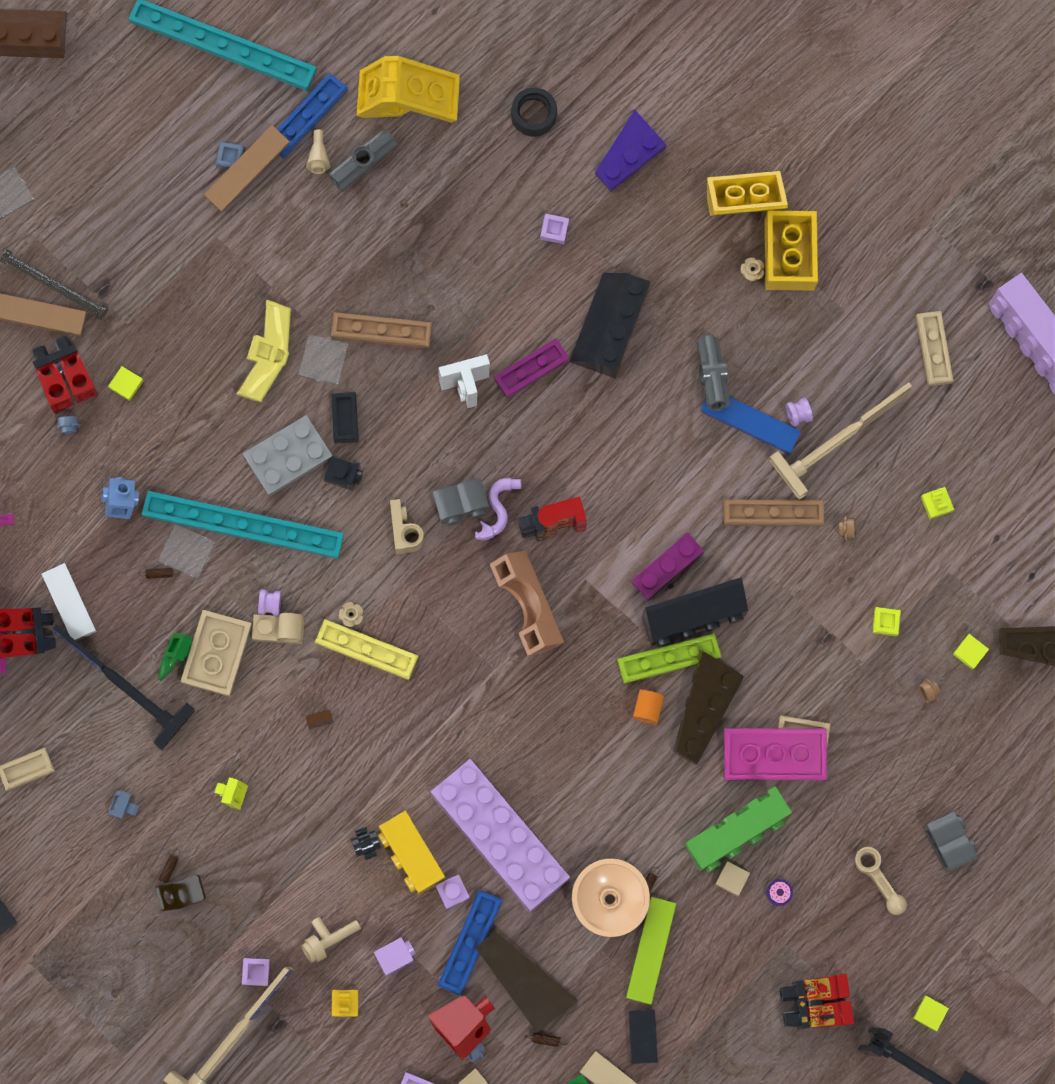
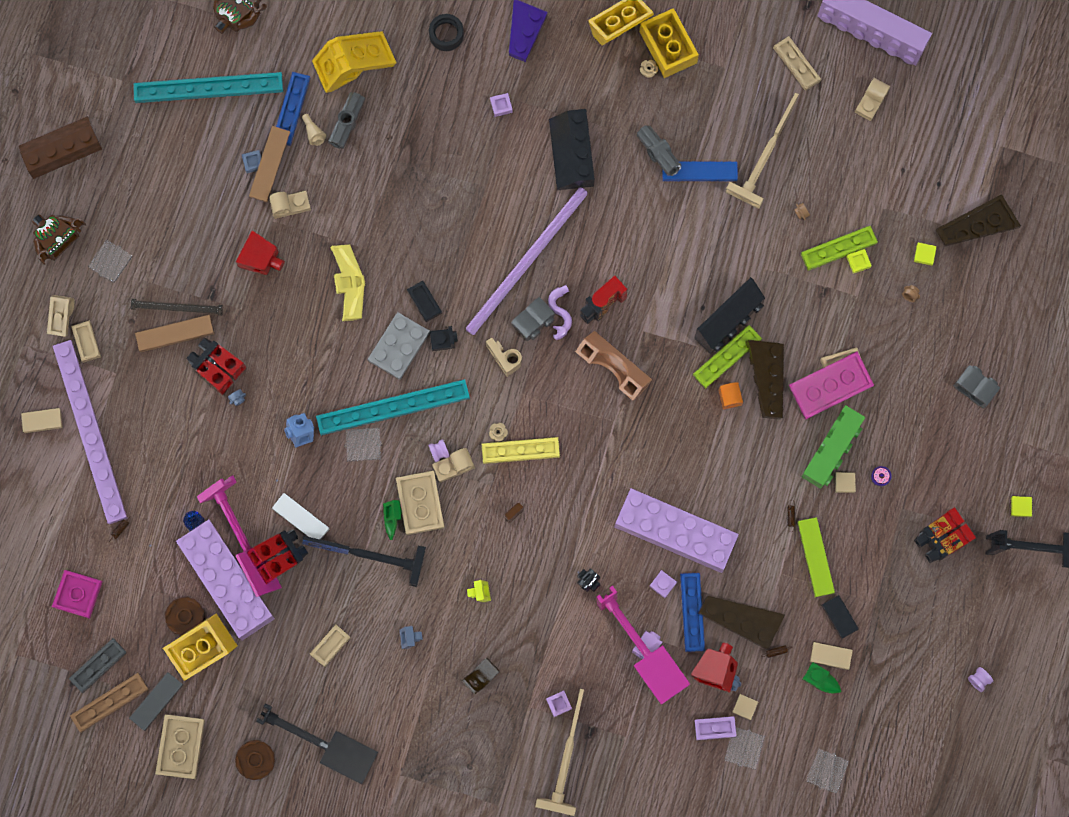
camera: 20 degrees left, 0 degrees up
neon yellow tile [108,366,143,401] -> none
reddish brown piece [138,568,181,579] -> none
reddish brown piece [158,849,180,885] -> none
clear piece [298,335,349,385] -> none
tan piece [301,917,361,963] -> none
medium nougat tile [331,312,432,348] -> none
yellow tile [332,990,358,1017] -> none
yellow brick [378,810,445,895] -> none
white bracket [439,354,490,408] -> none
magenta plate [494,338,569,399] -> none
light nougat dish [572,859,650,937] -> none
magenta plate [631,532,704,601] -> none
medium nougat tile [723,500,824,526] -> none
lavender wheel [785,398,813,427] -> none
tan piece [855,847,907,915] -> none
neon yellow tile [921,487,954,520] -> none
none -> red torso [236,231,285,275]
none -> tan plate [269,191,311,219]
none -> lavender axle [466,187,587,335]
none -> dark pink piece [597,586,690,705]
none -> lime tile [801,226,878,271]
none -> tan plate [855,77,891,121]

